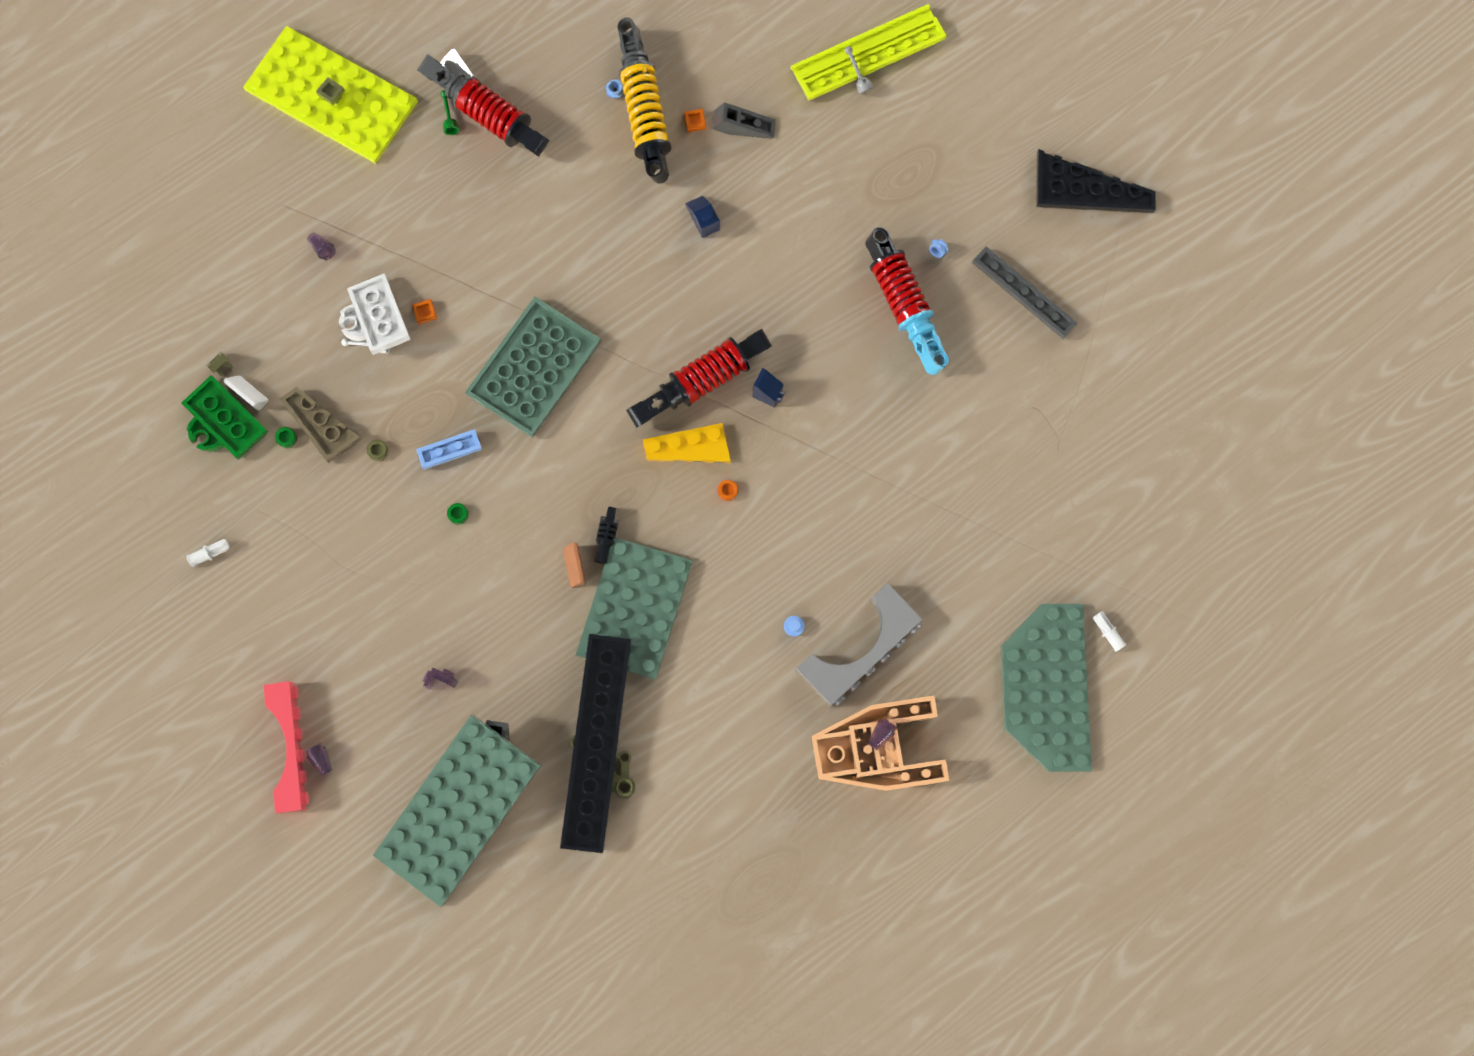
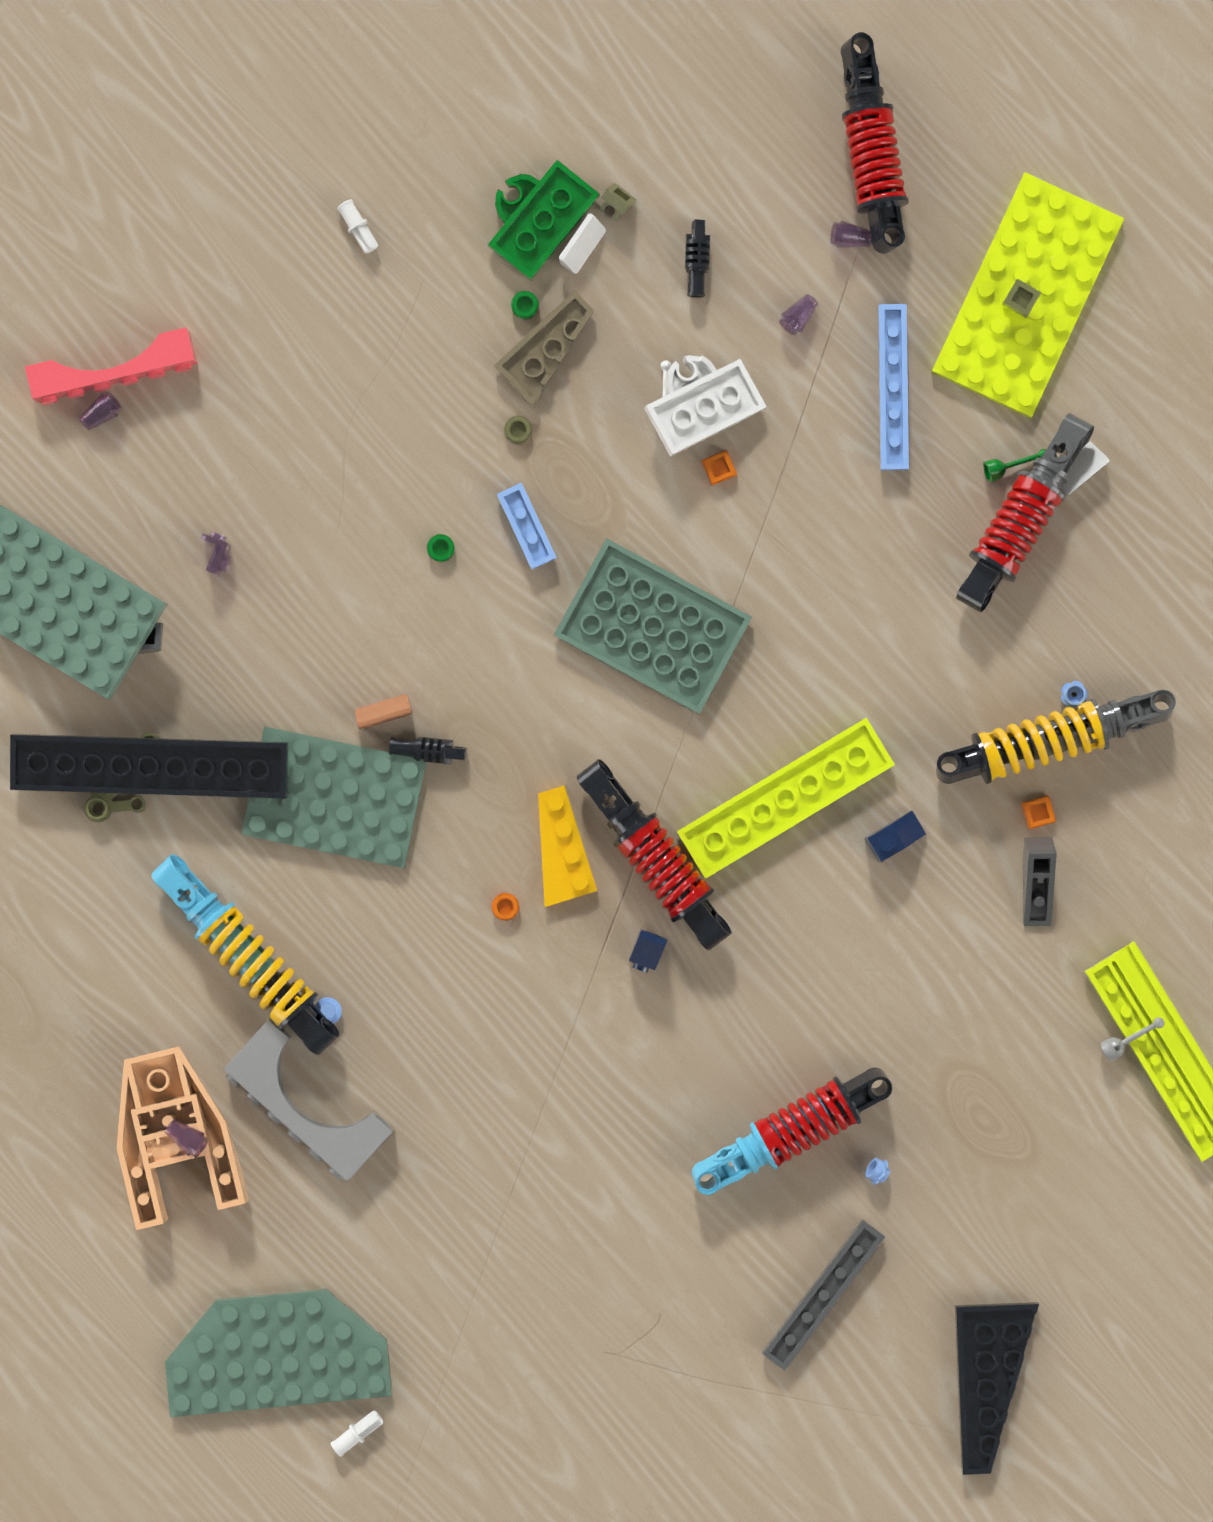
camera: 85 degrees right, 10 degrees up
none -> piece [152,854,339,1055]
none -> neon yellow plate [676,718,895,879]
none -> black hinge [685,219,710,298]
none -> clear purple cone [830,221,871,248]
none -> piece [841,32,909,254]
none -> light blue plate [878,304,909,471]

